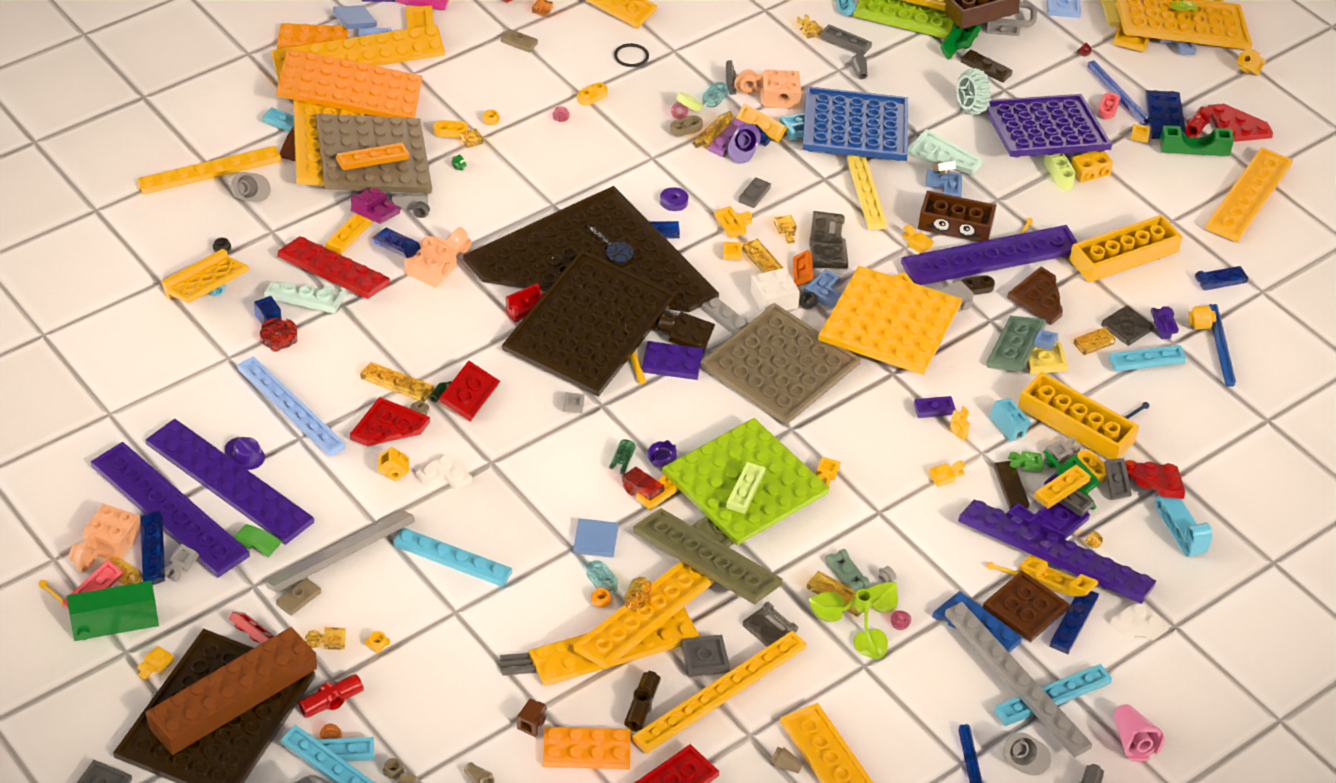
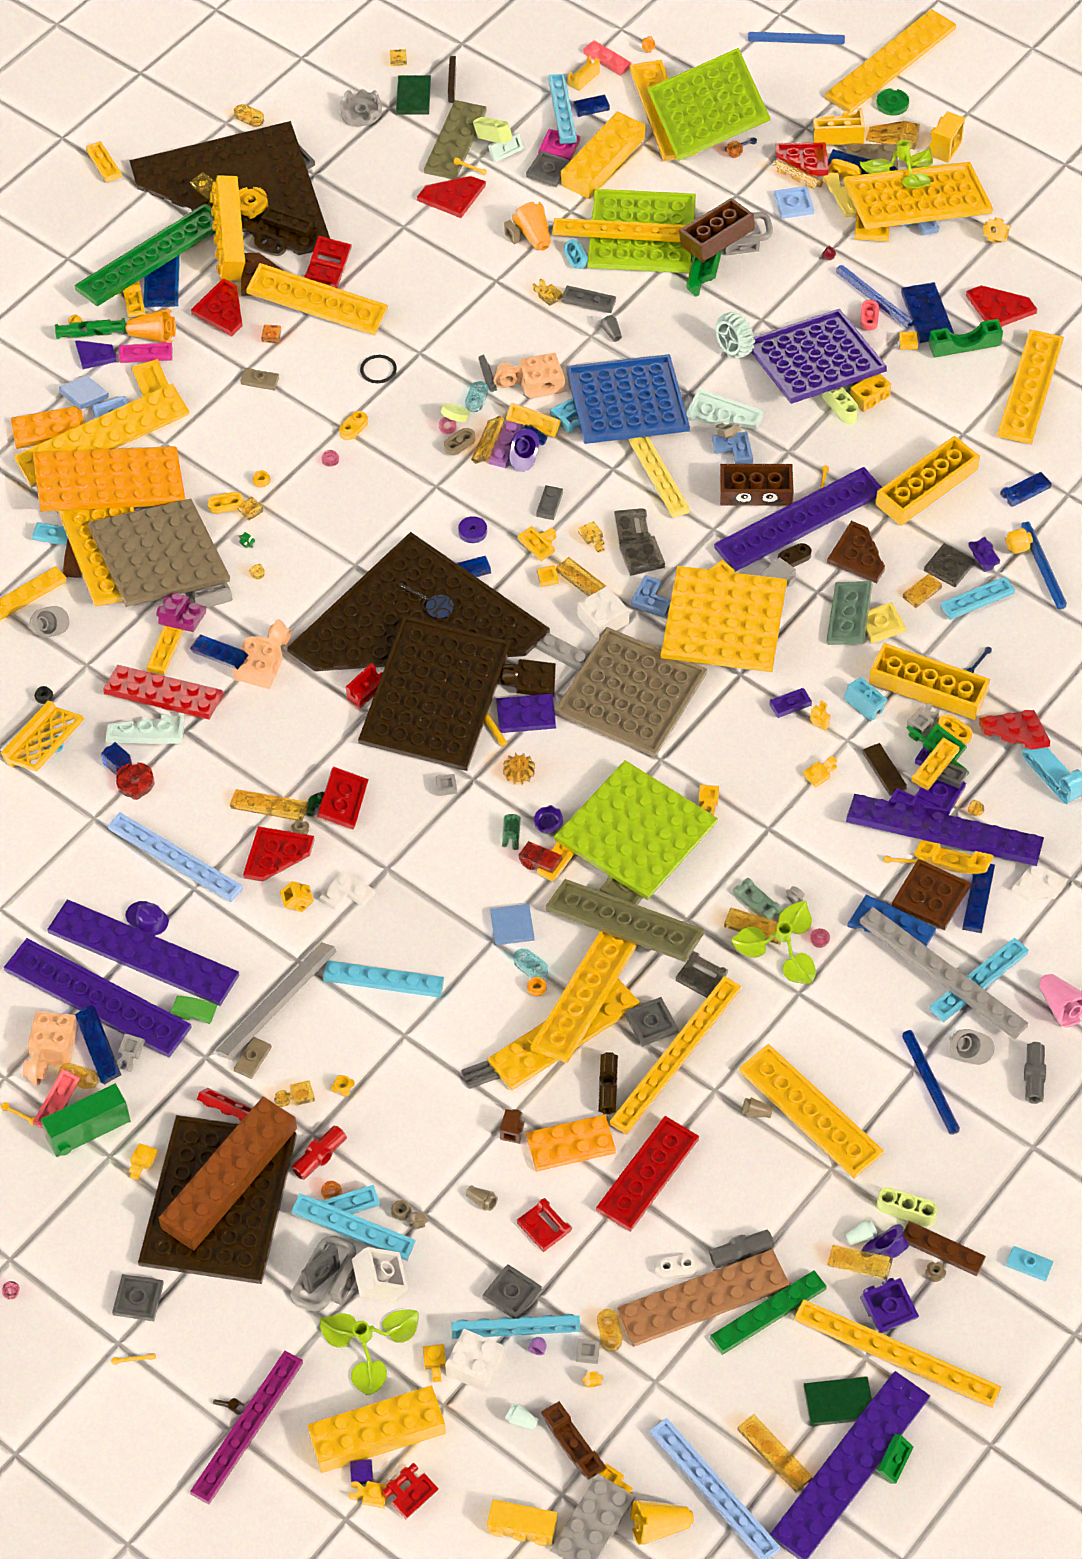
camera: 10 degrees left, 10 degrees up
light orange plate [336,142,409,170] -> none
dark grey plate [413,201,430,218] -> none
clear yellow plate [624,577,651,610] -> none
yellowish green plate [726,462,766,514] -> none
orange plate [793,250,813,287] -> none
pearl dark grey plate [799,291,818,310] -> none
yellow plate [902,224,934,253] -> none
dark brown plate [961,49,1013,83] -> none
bright green plate [1008,451,1044,473] -> none
medium blue plate [1034,330,1058,350] -> none
dark grey plate [1104,458,1132,500] -> none
red piece [1185,106,1212,137] -> none
none -> clear yellow hinge [249,564,265,580]
none -> clear yellow gear [503,752,535,785]

